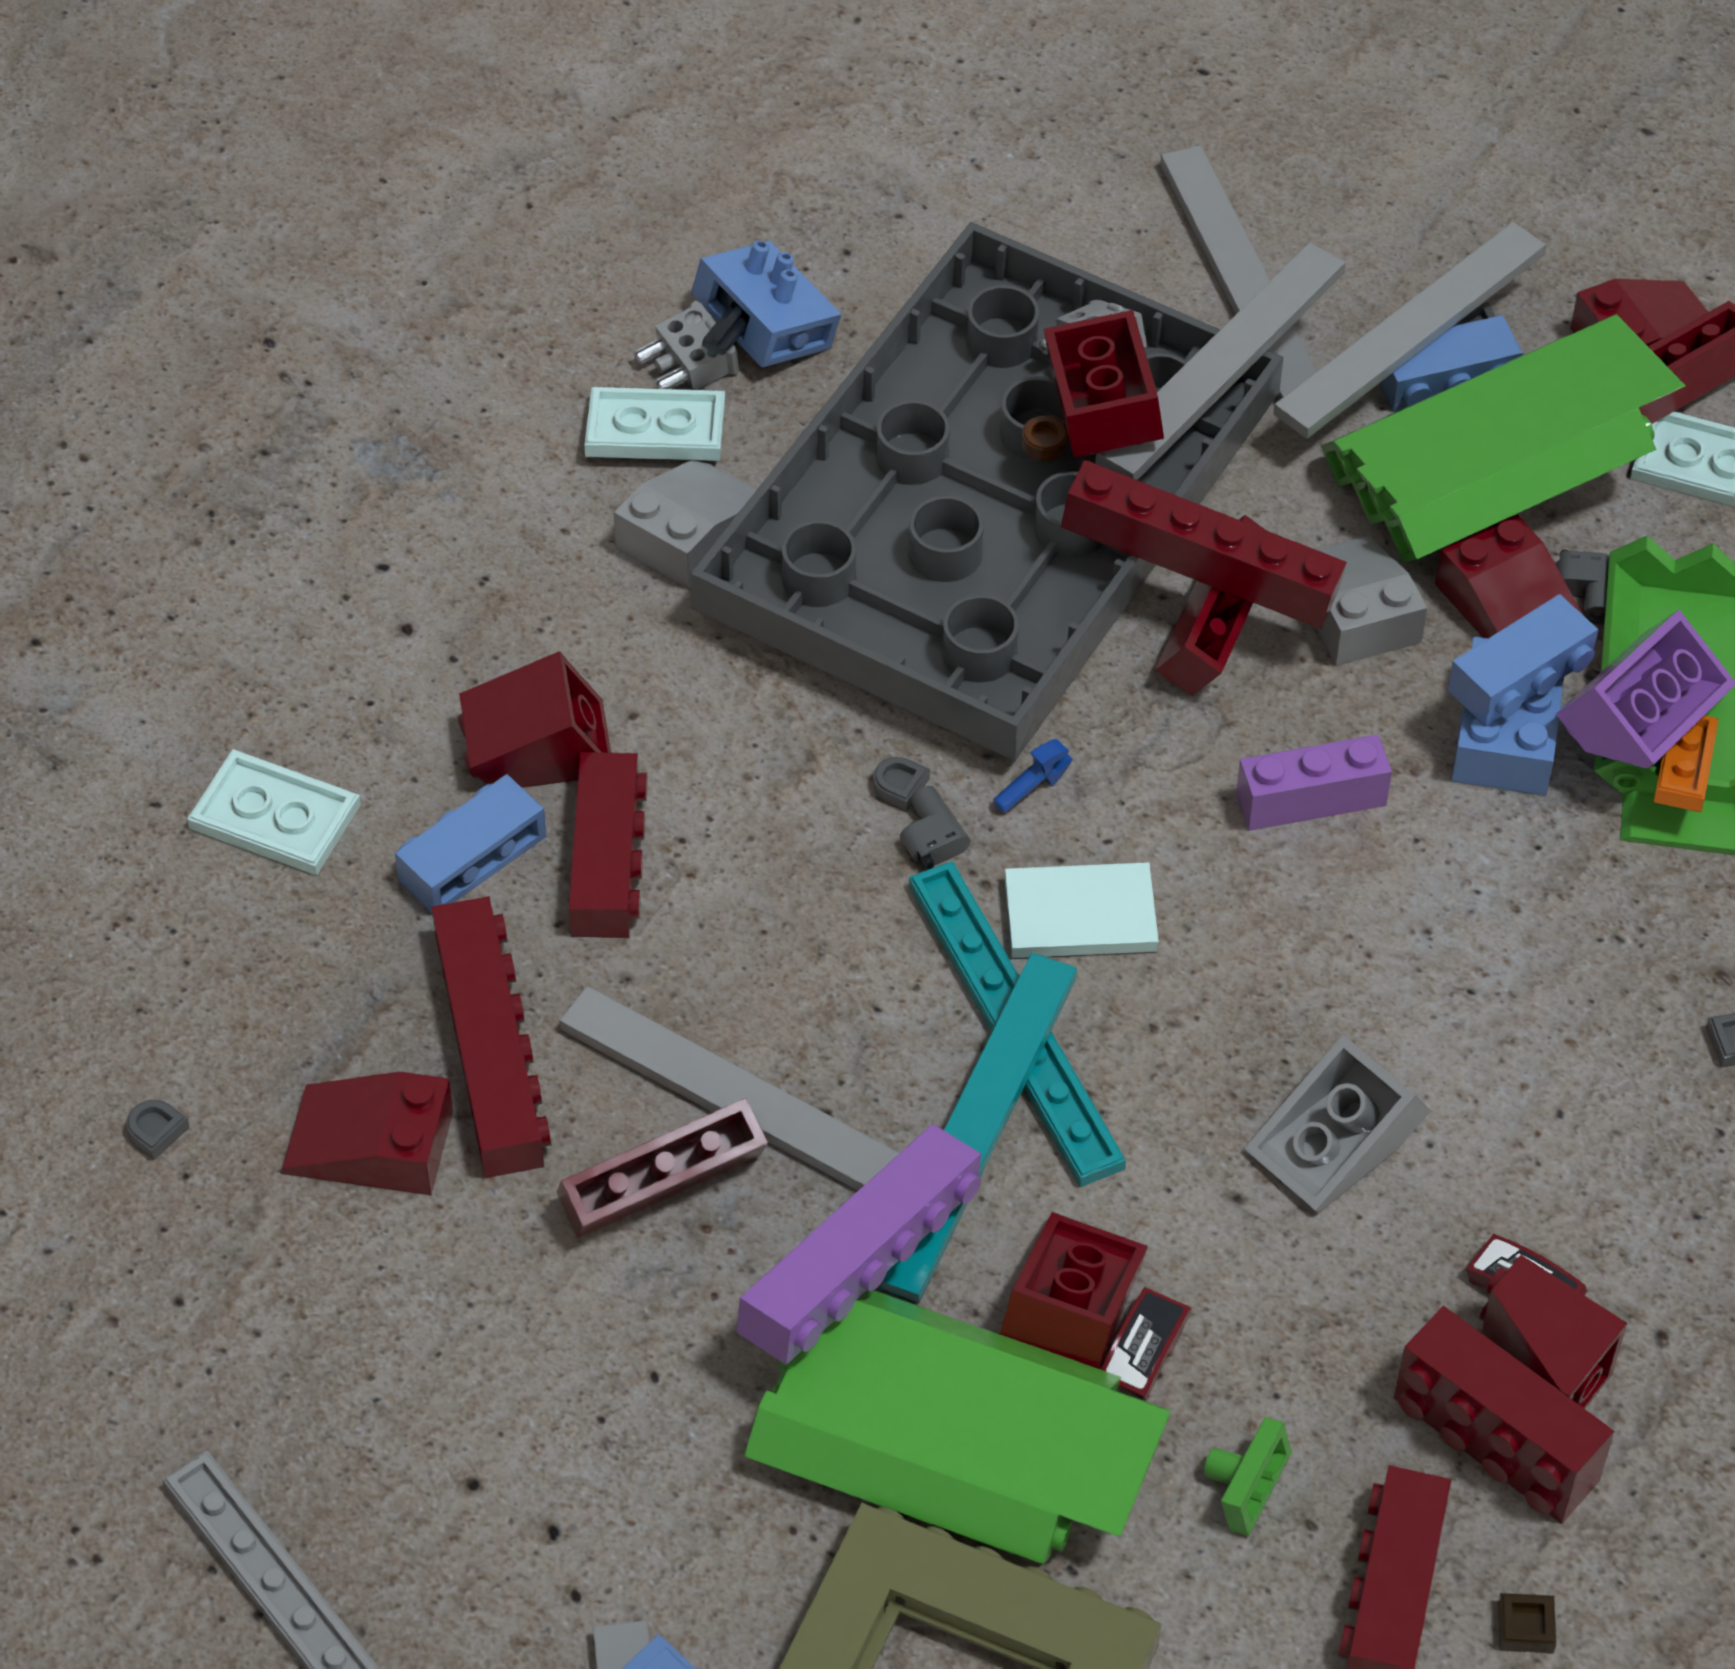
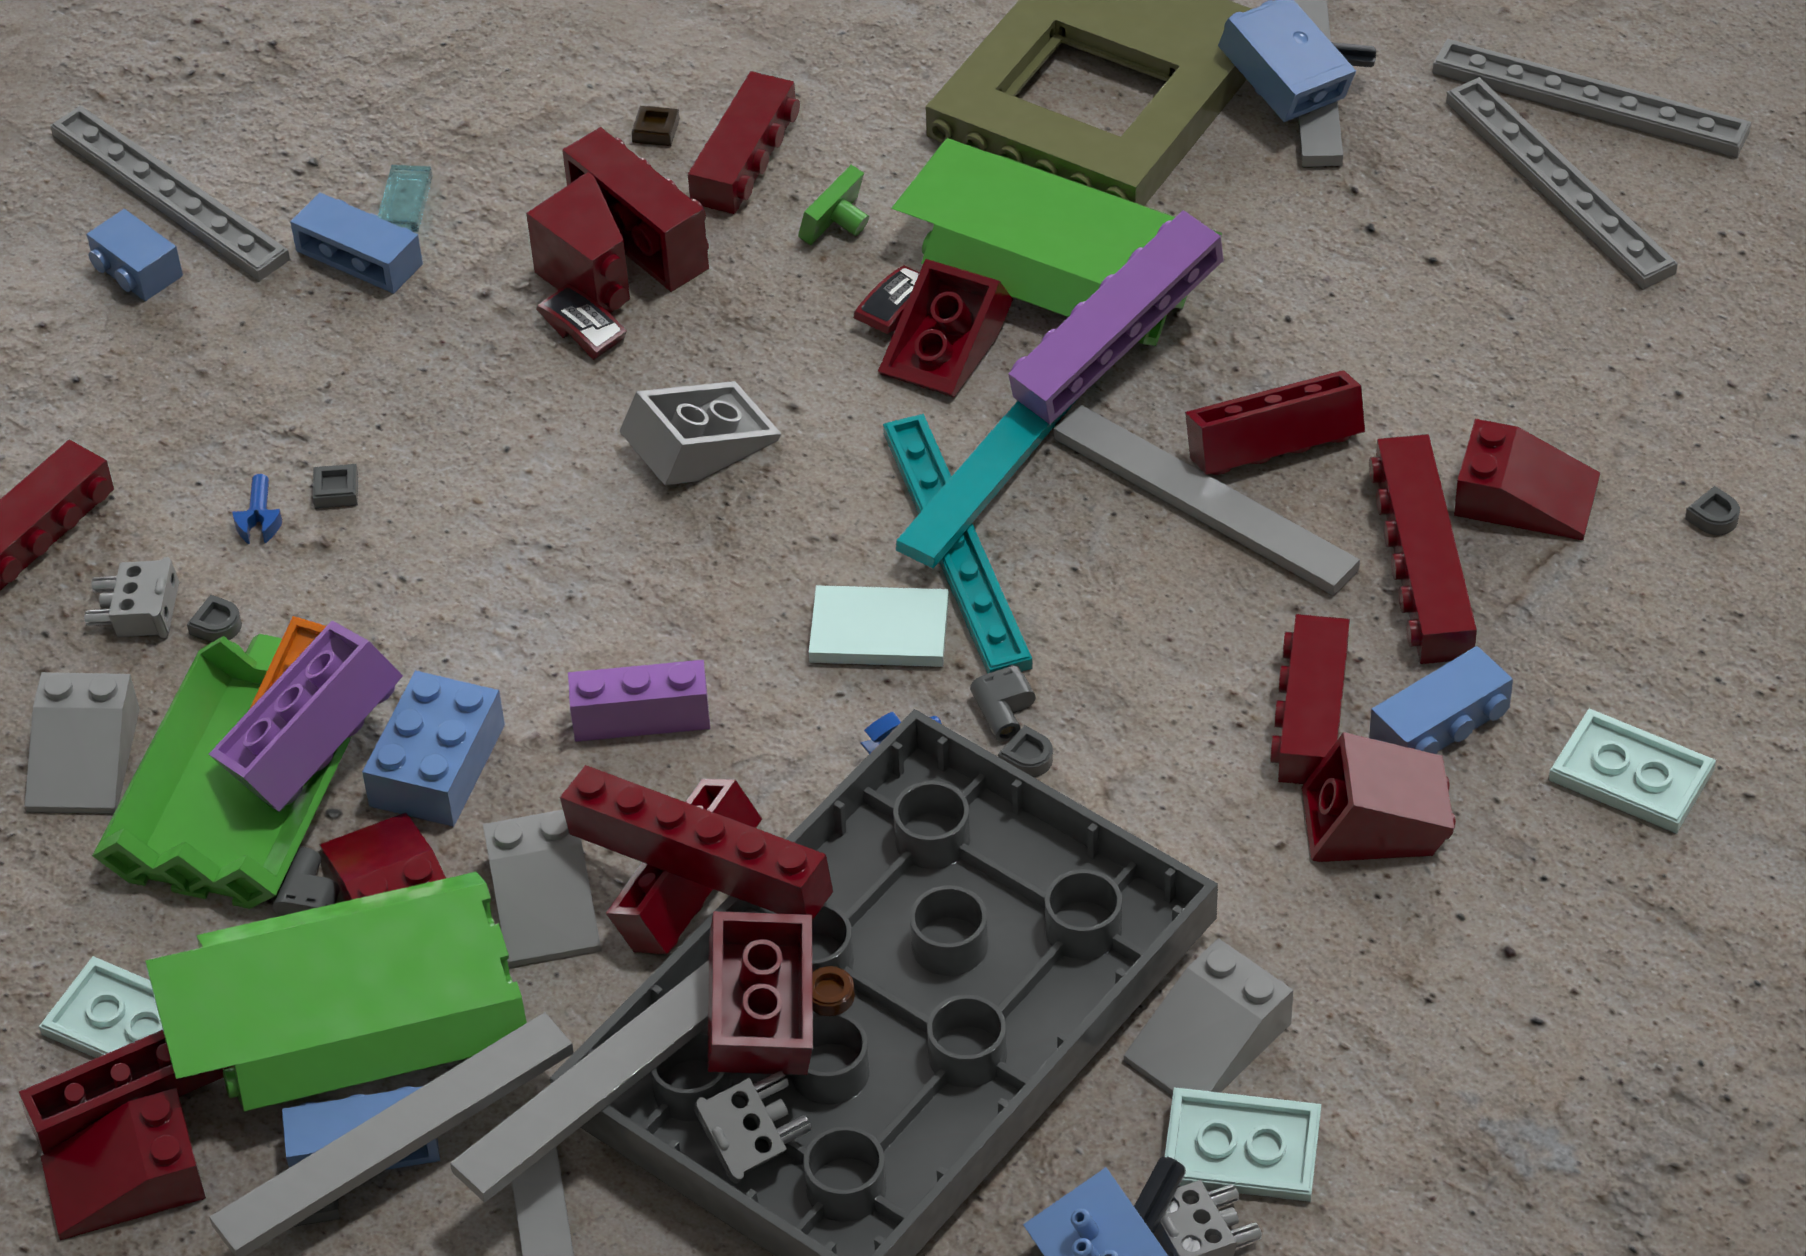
camera: 170 degrees left, 5 degrees down
medium blue brick [1448,594,1598,727] -> none

